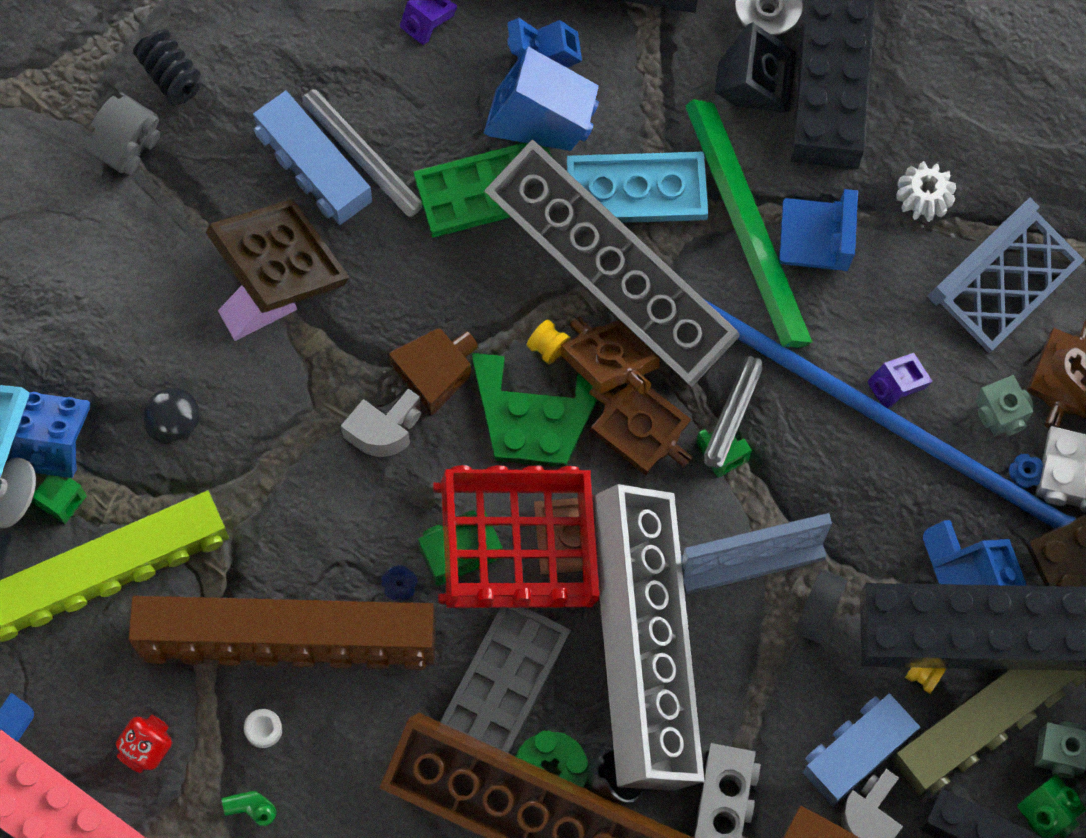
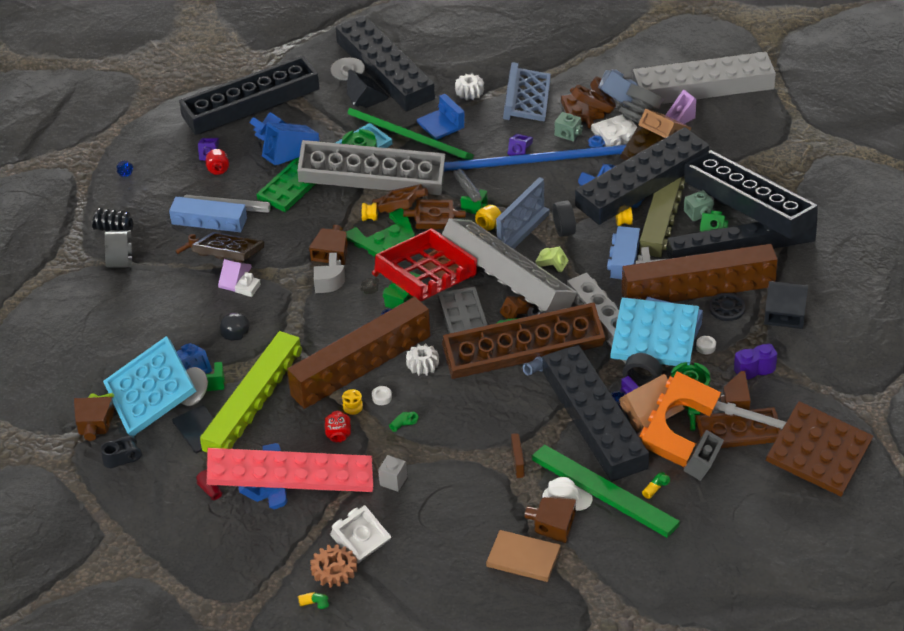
camera: 35 degrees left, 25 degrees down
none -> reddish brown hand [175,234,199,254]
none -> red head [205,149,229,175]
none -> white tile [235,272,261,297]
none -> green plate [342,129,377,147]
none -> yellow wheel [342,389,363,415]
none -> white gear [406,344,439,376]
none -> yellow head [475,205,502,231]
none -> reddish brown bracket [500,296,533,319]
none -> yellowish green bracket [535,246,569,272]

